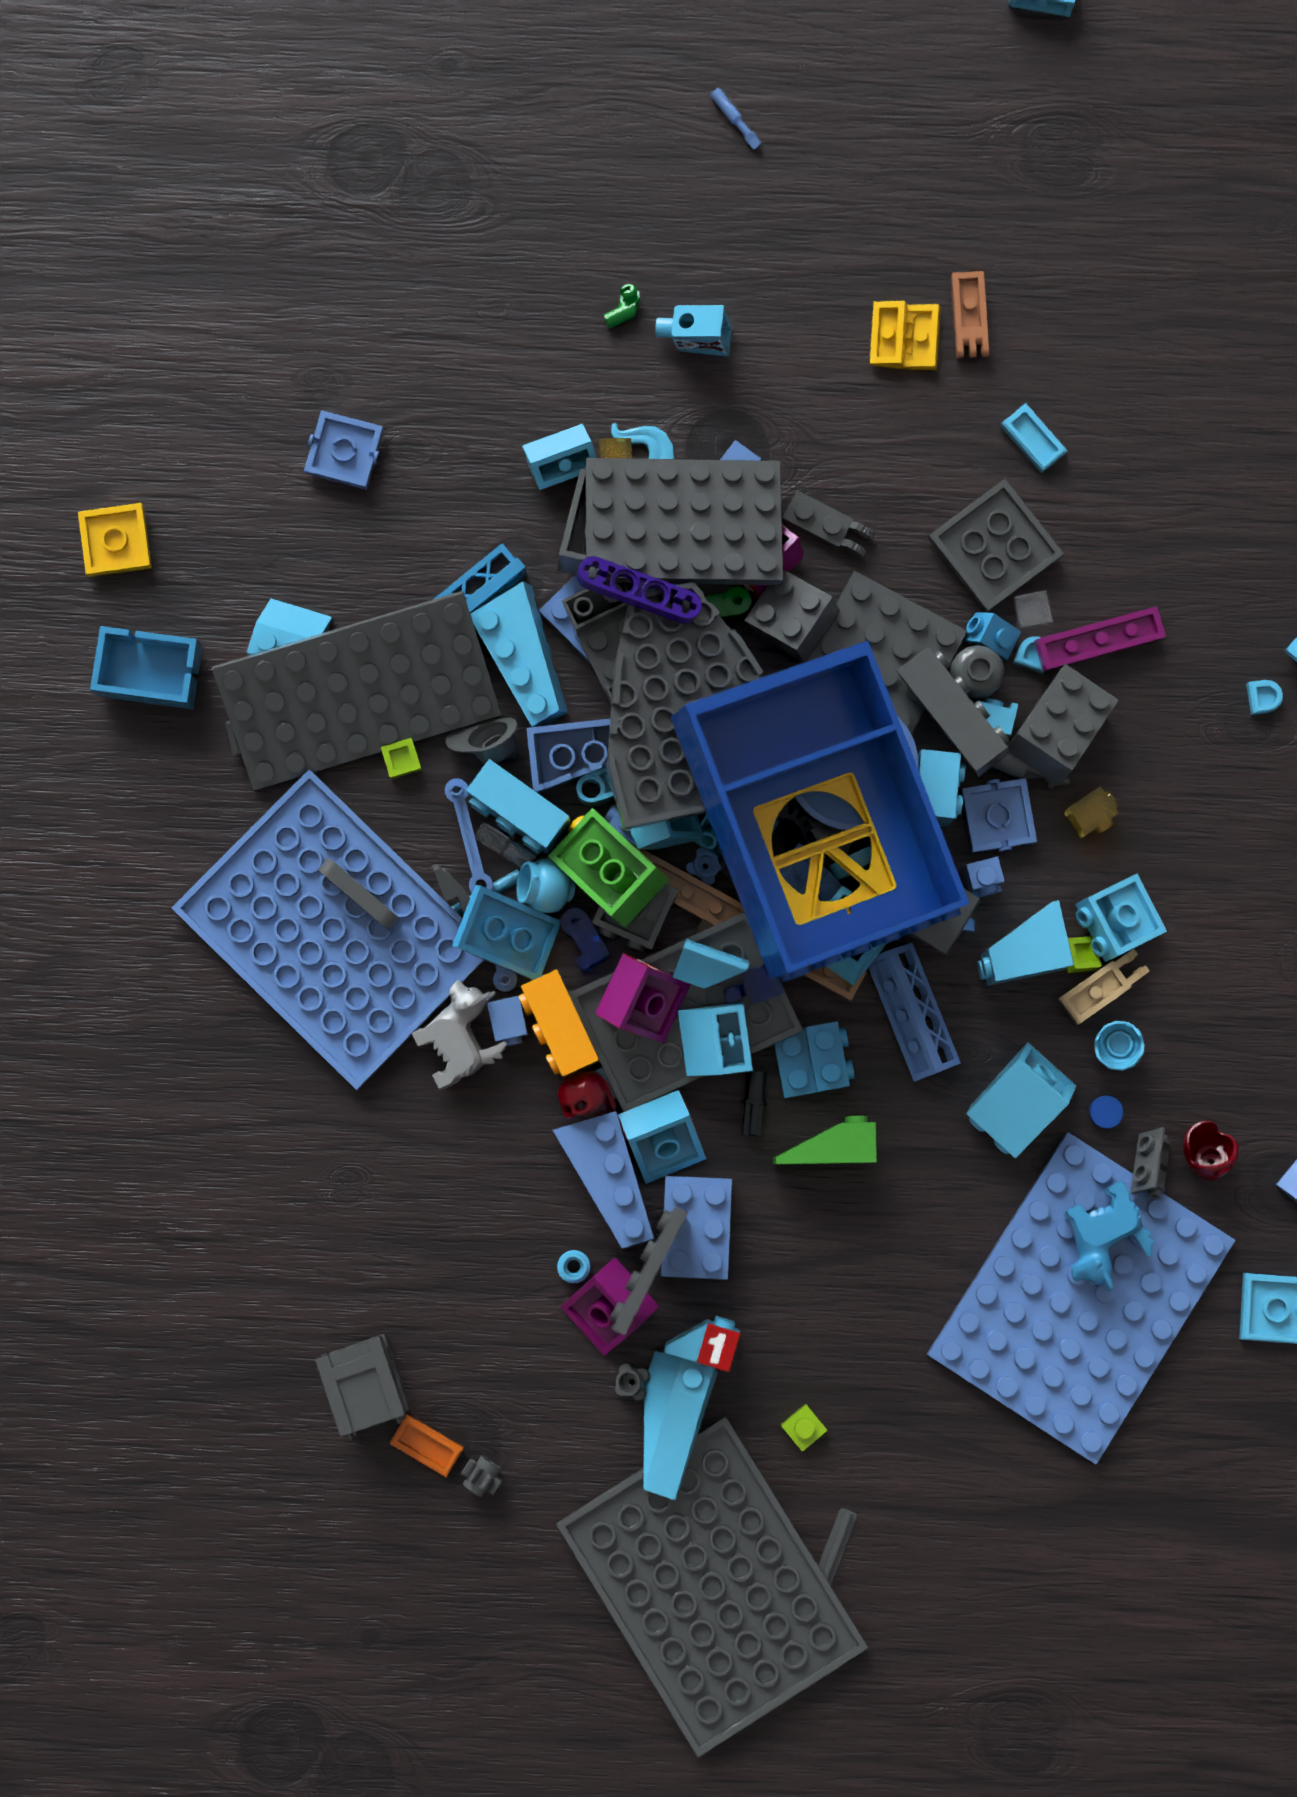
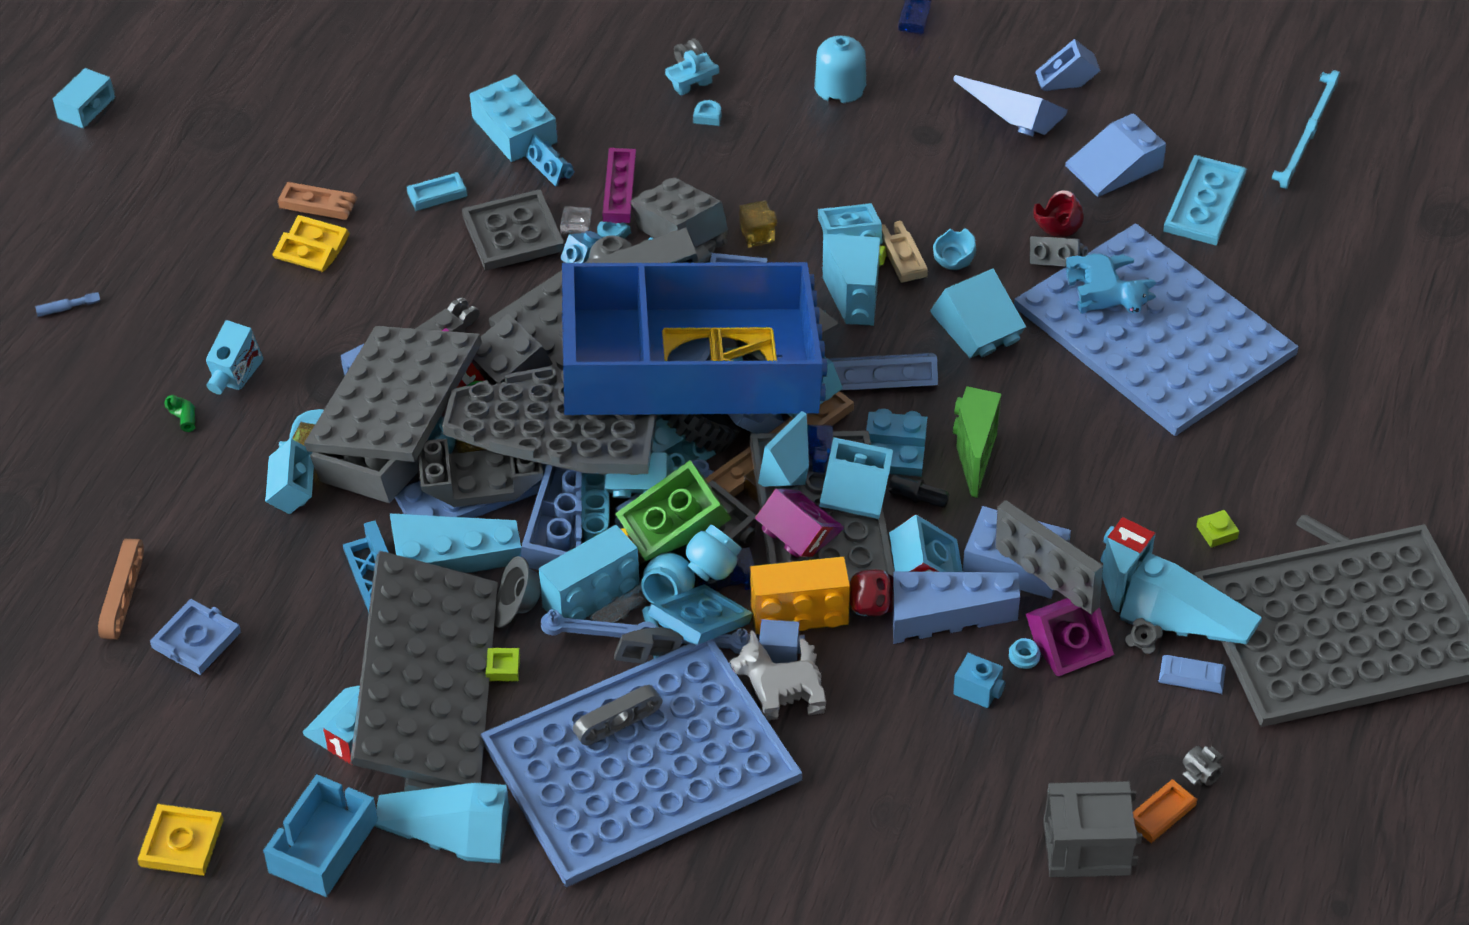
camera: 70 degrees left, 35 degrees down
dark purple beam [577,556,702,624] -> none
blue tile [1089,1095,1123,1128] -> none
none -> nougat beam [98,538,144,640]
none -> medium azure wedge [374,783,510,863]
none -> medium azure brick [470,74,557,162]
none -> dark azure hinge [526,134,574,186]
none -> medium azure piece [686,524,742,582]
none -> dark azure brick [953,653,1006,708]
none -> medium blue tile [1158,655,1226,694]

